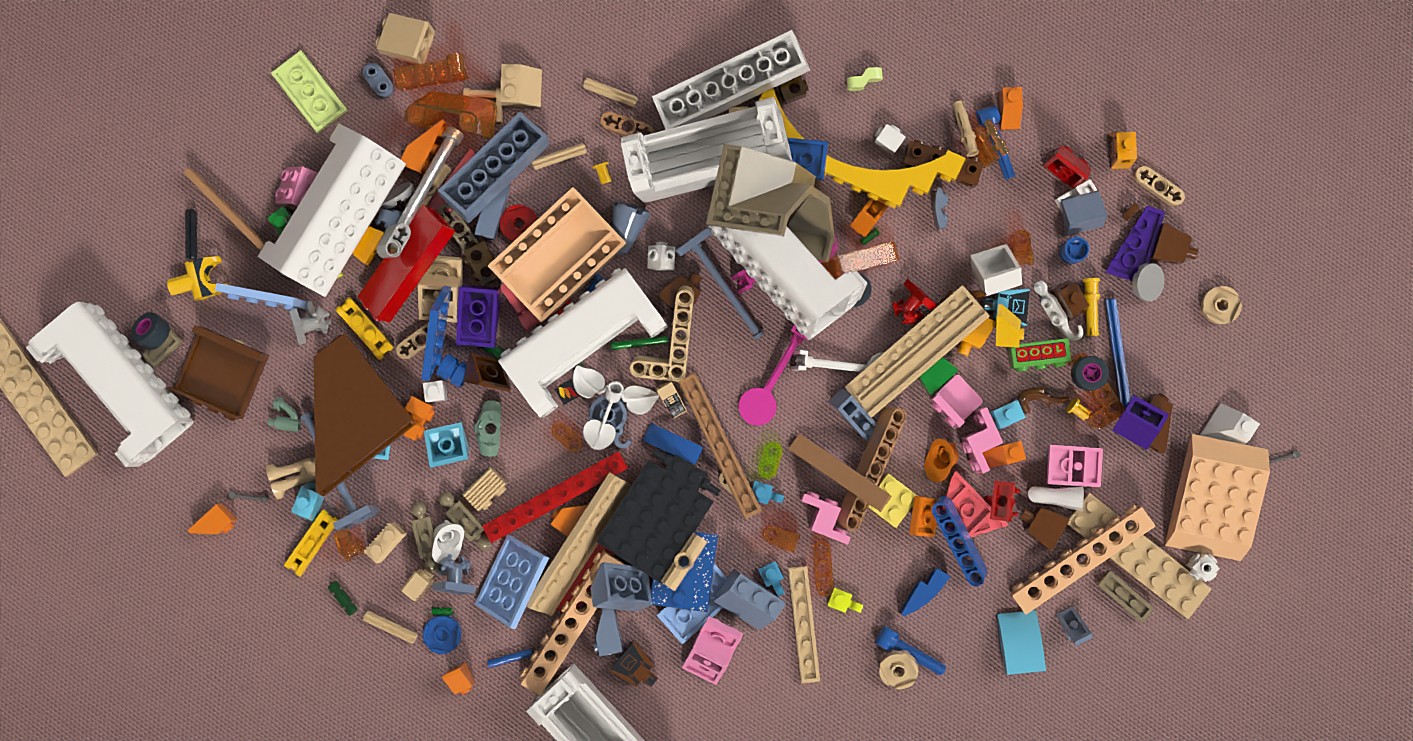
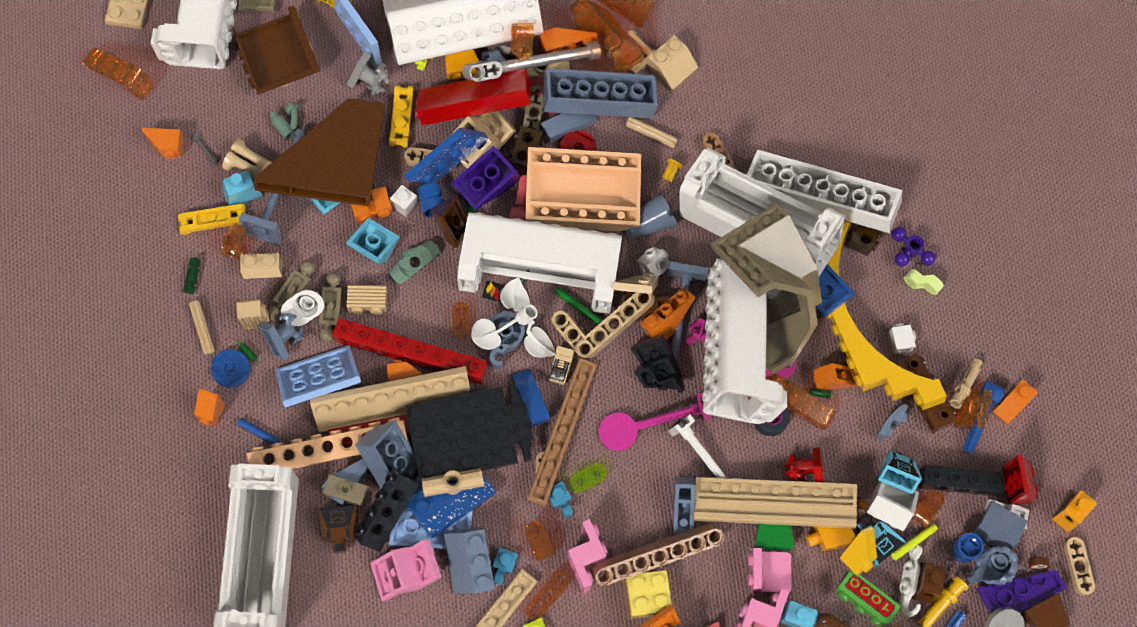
camera: 40 degrees right, 15 degrees down
tan axle [583,78,638,107] -> none
medium nougat tile [788,434,892,512] -> none
orange piece [924,438,959,482] -> none
none -> clear orange beam [82,47,154,100]
none -> dark tan plate [323,474,368,506]
none -> black brick [354,467,419,552]
none -> clear orange piece [510,23,535,61]
none -> tan wing [613,272,659,294]
none -> black slope [630,333,685,393]
none -> orange slope [640,287,695,340]
none -> medium azure torso [878,451,922,494]
none -> dark purple piece [891,227,936,267]
none -> neon yellow bar [891,524,938,560]
none -> black brick [919,465,1004,497]
none -> sand blue hair [967,546,1018,585]

